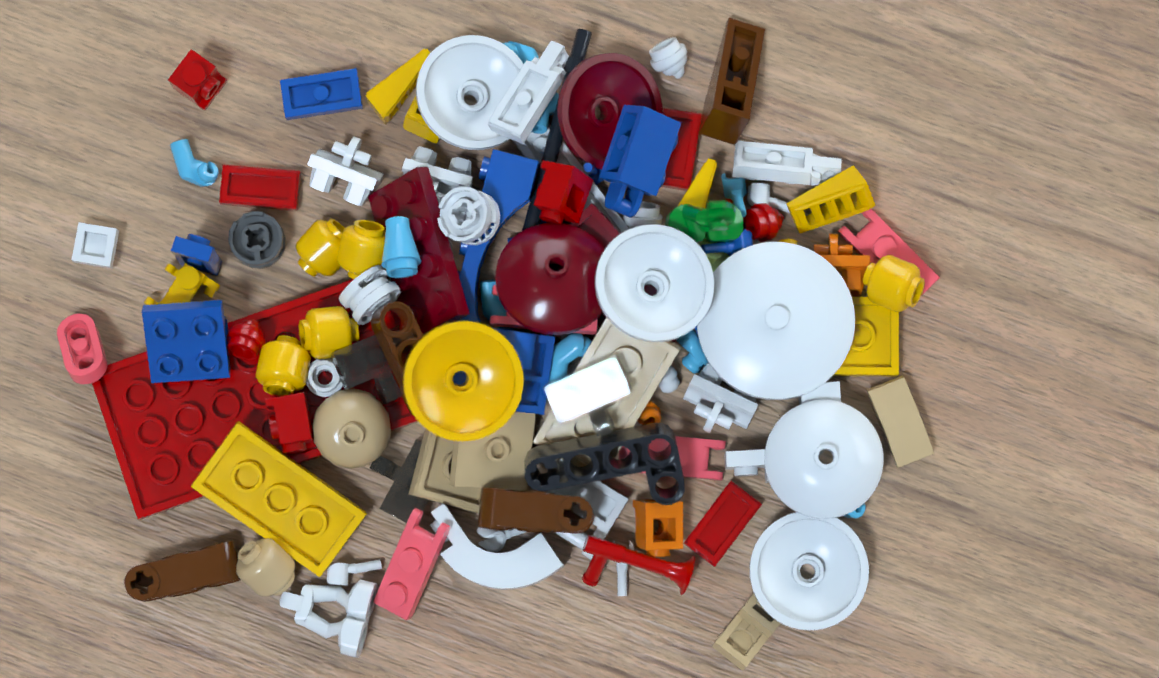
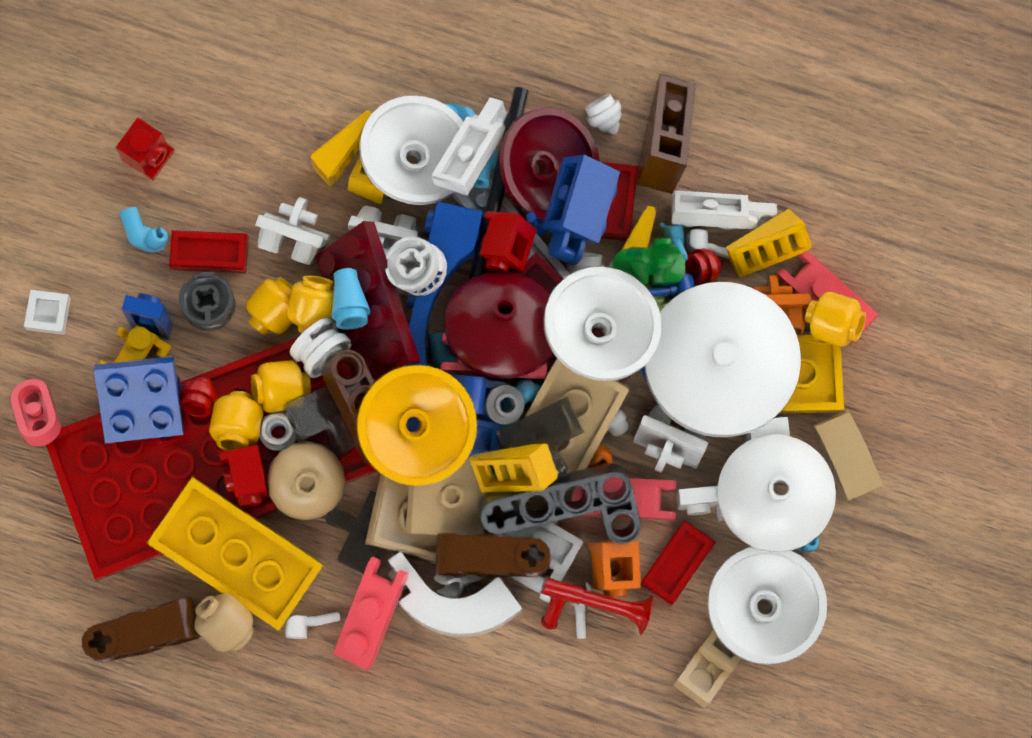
camera: 10 degrees left, 5 degrees down
white piece [279,579,378,658] -> none
blue plate [280,68,363,120] -> none
medium azure arm [676,330,708,374] -> none
none -> yellow slope [469,443,558,493]
none -> light grey plate [485,385,524,424]

